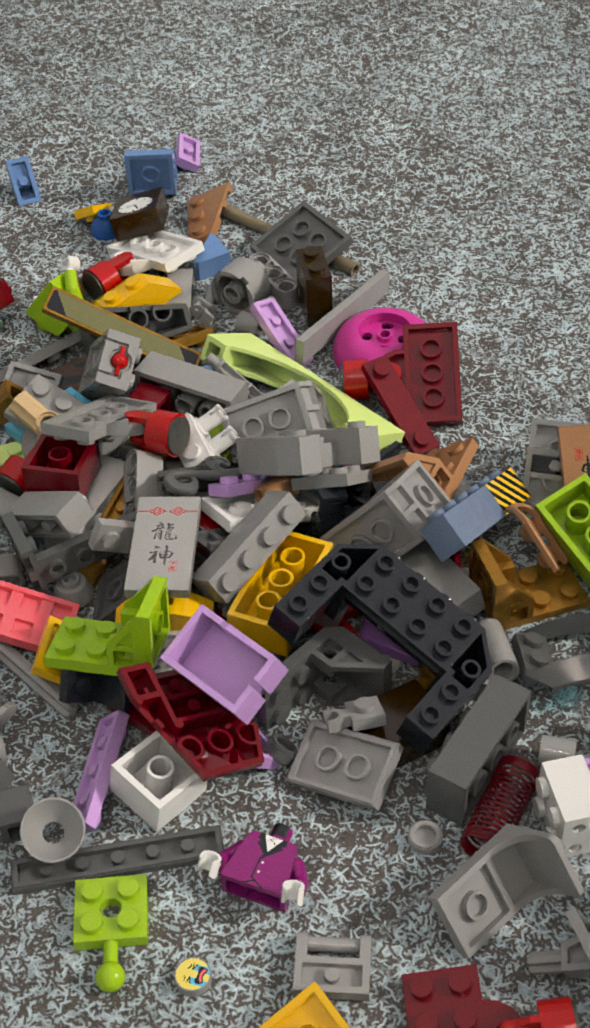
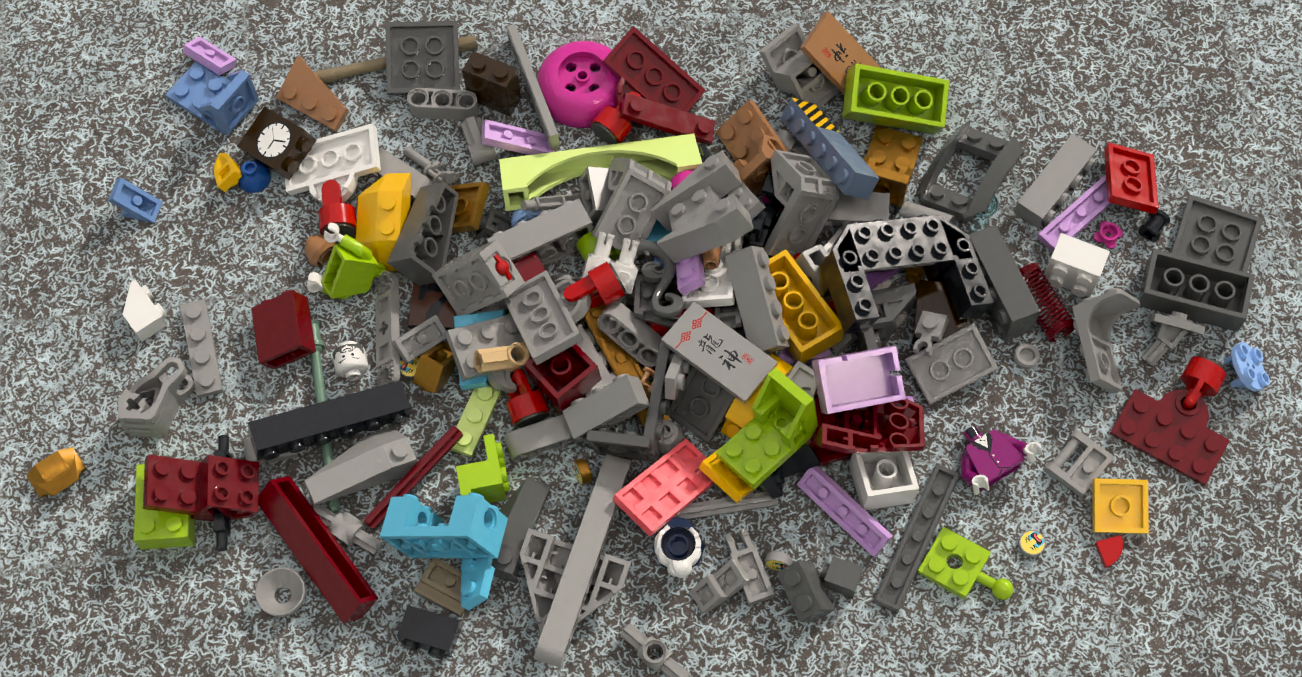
camera: 55 degrees left, 20 degrees up
light grey piece [20,797,86,863] -> none
olive tile [42,286,201,366] -> none
medium blue slope [194,233,231,281] -> none
light grey brick [211,257,271,315] -> none
dark grey tile [264,734,298,766] -> none
medium nougat piece [505,503,570,573] -> none
light grey beam [537,734,577,771] -> none

